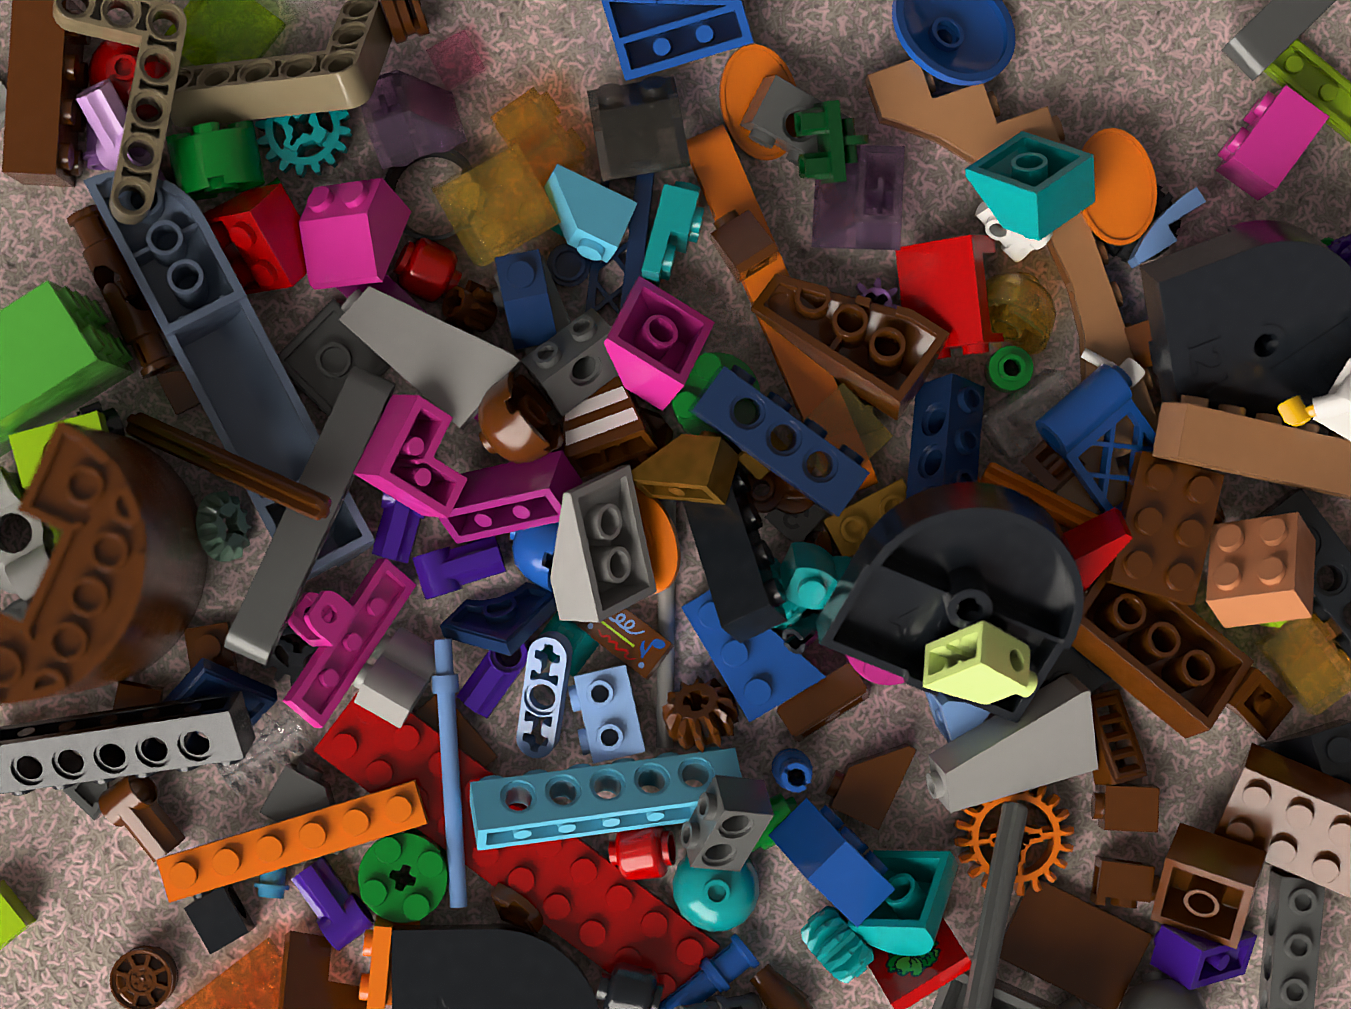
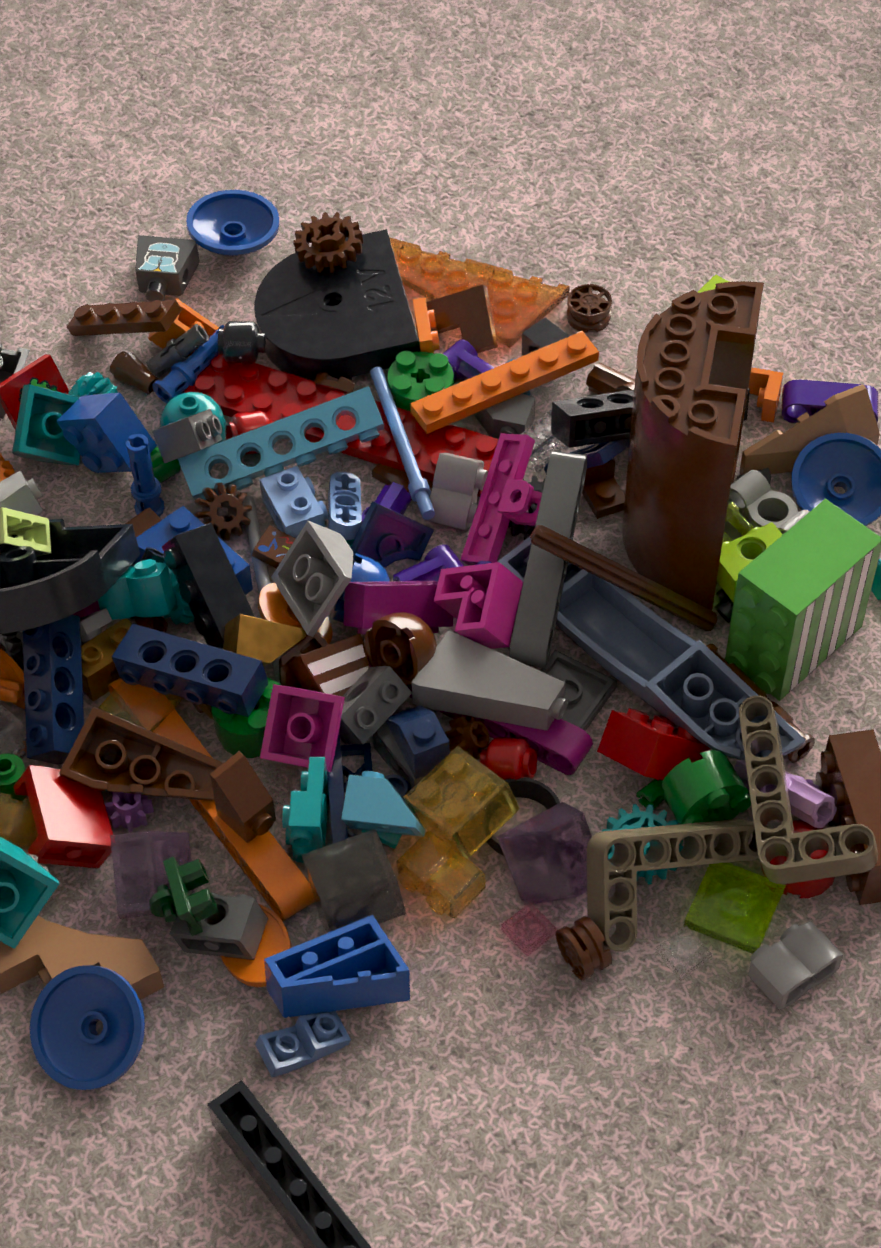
camera: 165 degrees right, 35 degrees down
sand green gear [196,491,252,562] -> none
dark pink slope [299,178,412,290] -> none
reddish brown slope [825,743,917,830] -> none

